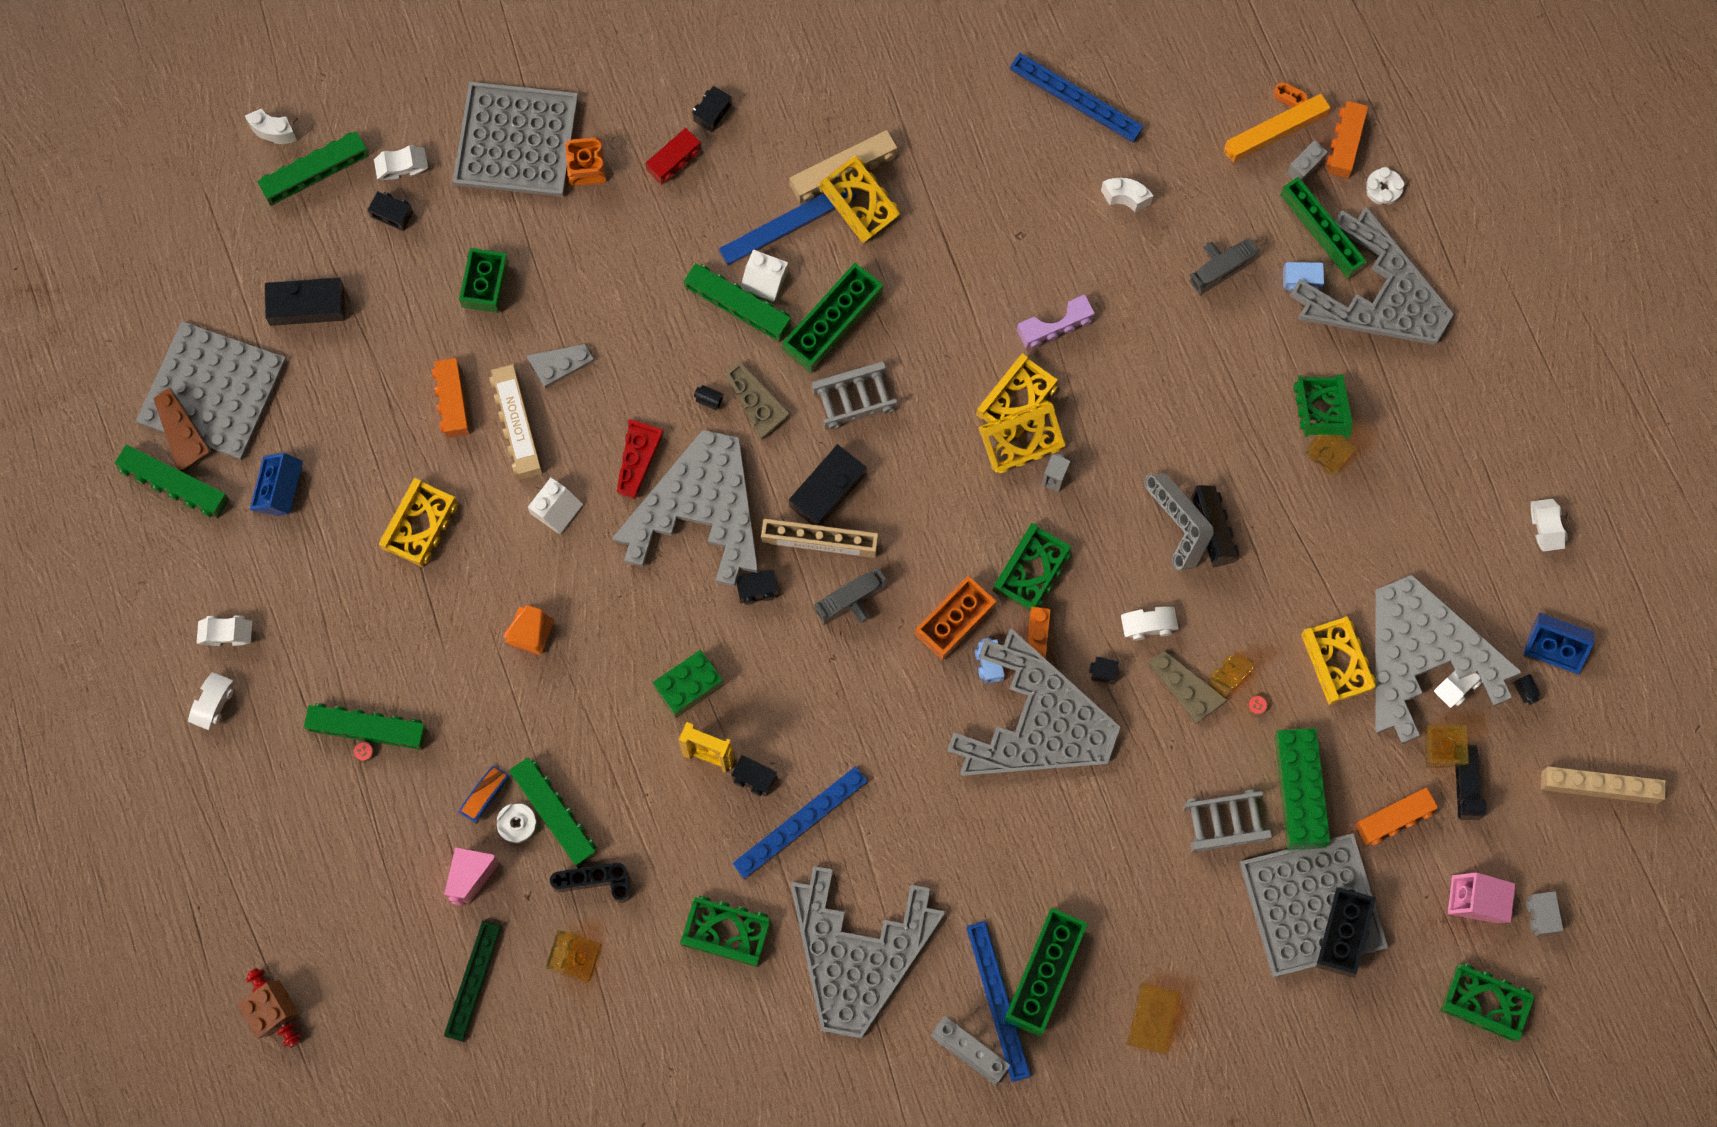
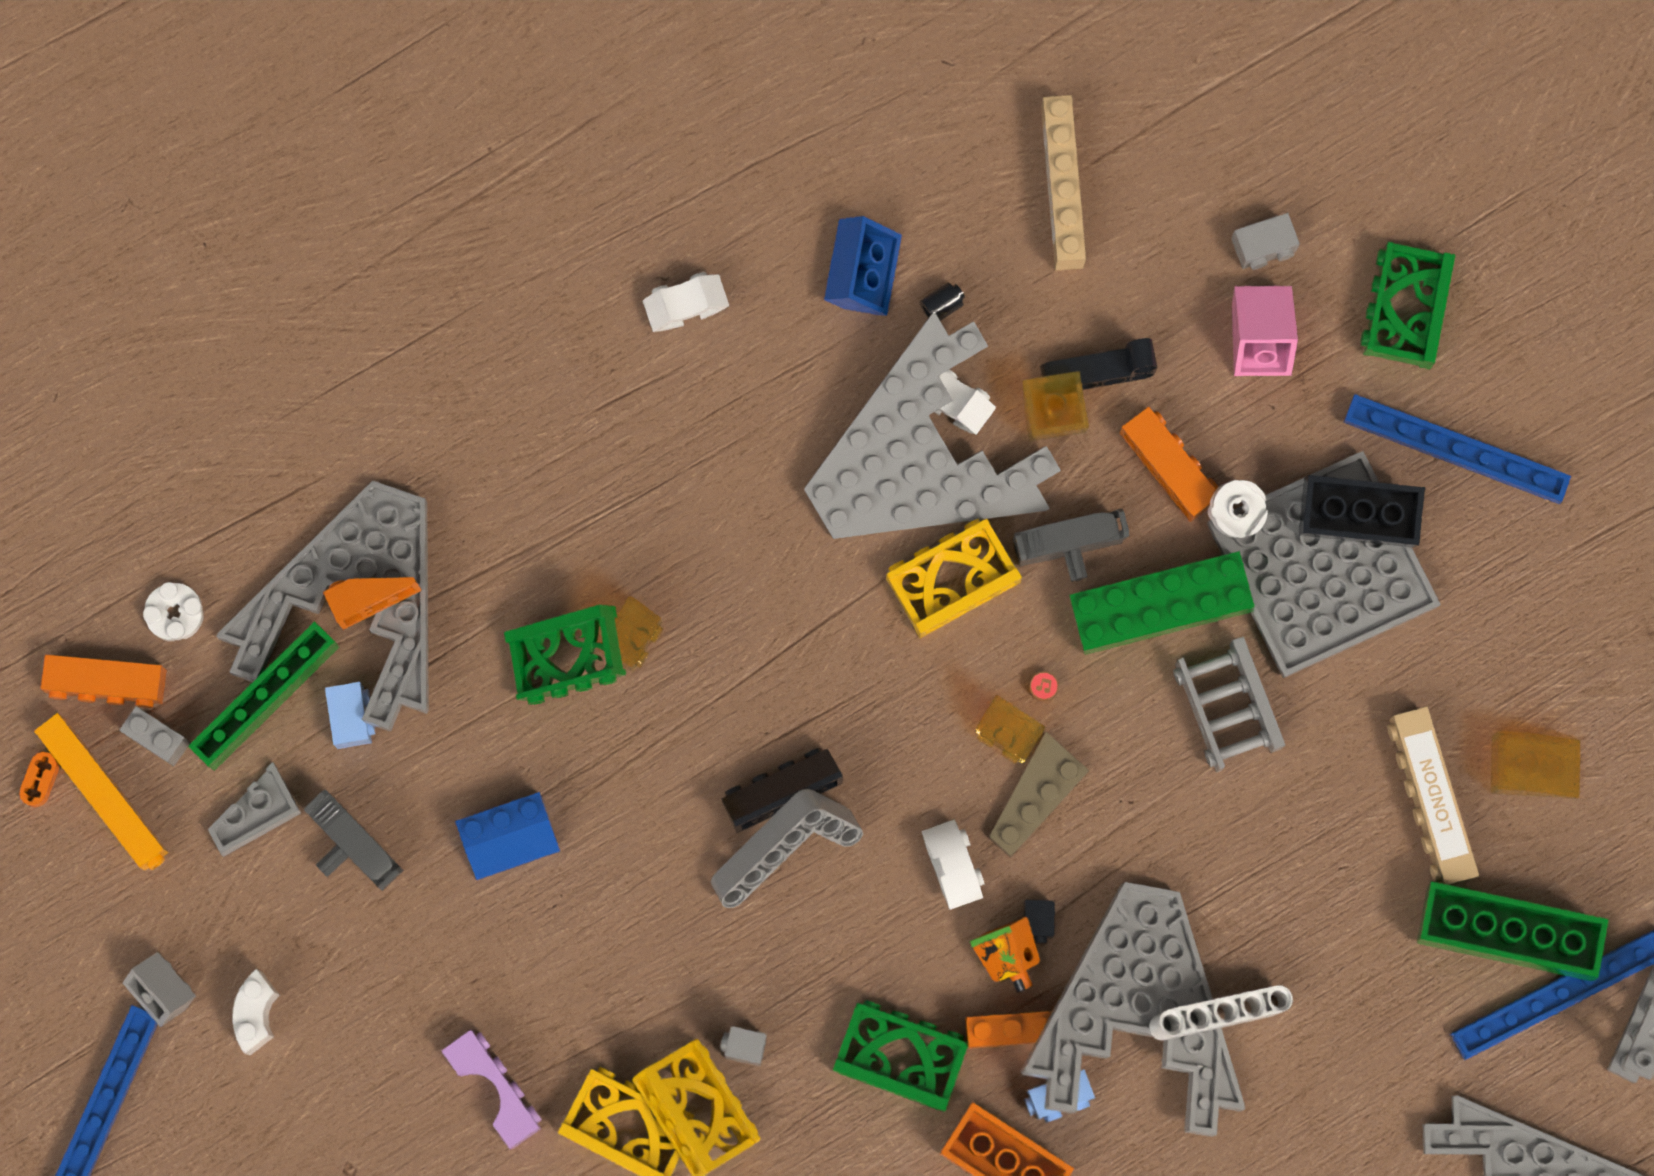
camera: 100 degrees left, 5 degrees up
none -> light grey brick [123,952,196,1027]
none -> light grey wing [208,762,301,857]
none -> orange slope [323,577,422,630]
none -> blue slope [455,792,560,880]
none -> orange torso [970,917,1040,992]
none -> dark grey piece [1012,509,1130,582]
none -> white beam [1149,986,1293,1040]
none -> white plate [1208,480,1268,538]
none -> blue plate [1343,394,1571,505]
none -> brick [1387,706,1479,885]

